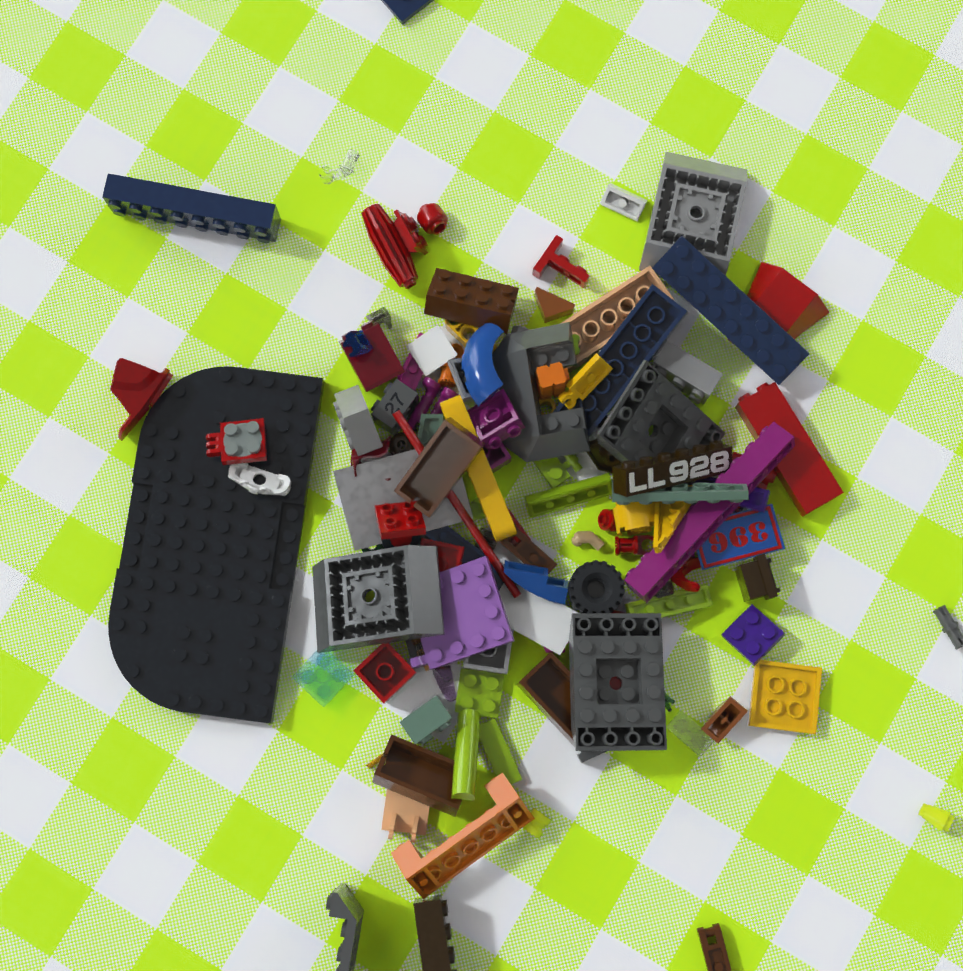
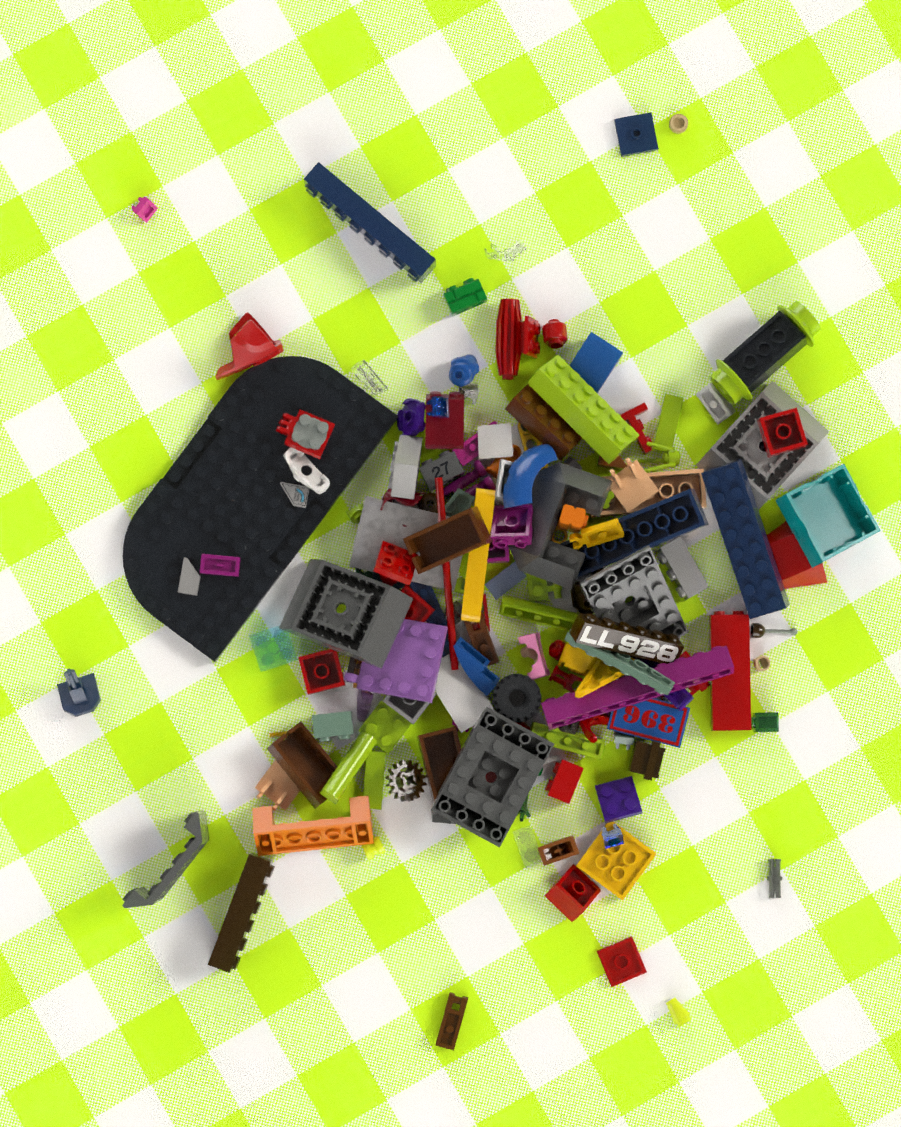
camera: 30 degrees right, 5 degrees up
none -> dark blue piece [57,668,101,717]
none -> light grey tile [178,557,201,596]
none -> magenta plate [200,554,241,577]
none -> light grey sticker [280,482,310,508]
none -> lime plate [346,503,364,524]
none -> clear plate [351,360,388,398]
none -> dark brown gear [385,760,427,802]
none -> dark purple plate [397,398,426,436]
none -> green brick [443,278,488,317]
none -> blue head [448,354,479,387]
none -> sand blue tile [484,562,527,600]
none -> bright pink piece [518,632,550,680]
none -> lime brick [528,355,639,464]
none -> red slope [544,863,601,922]
none -> red brick [545,759,584,804]
none -> blue slope [570,332,623,394]
none -> red tile [596,936,647,987]
none -> clear blue tile [602,824,624,849]
none -> light nougat plate [609,457,659,513]
none -> sand green tile [614,731,634,750]
none -> lime plant [637,442,680,472]
none -> lime tile [652,393,684,452]
none -> black brick [709,301,821,405]
none -> hinge [751,623,798,638]
none -> clear green brick [751,712,779,732]
none -> tan hinge [754,656,770,672]
none -> red brick [757,407,808,458]
none -> teal tile [775,464,881,568]

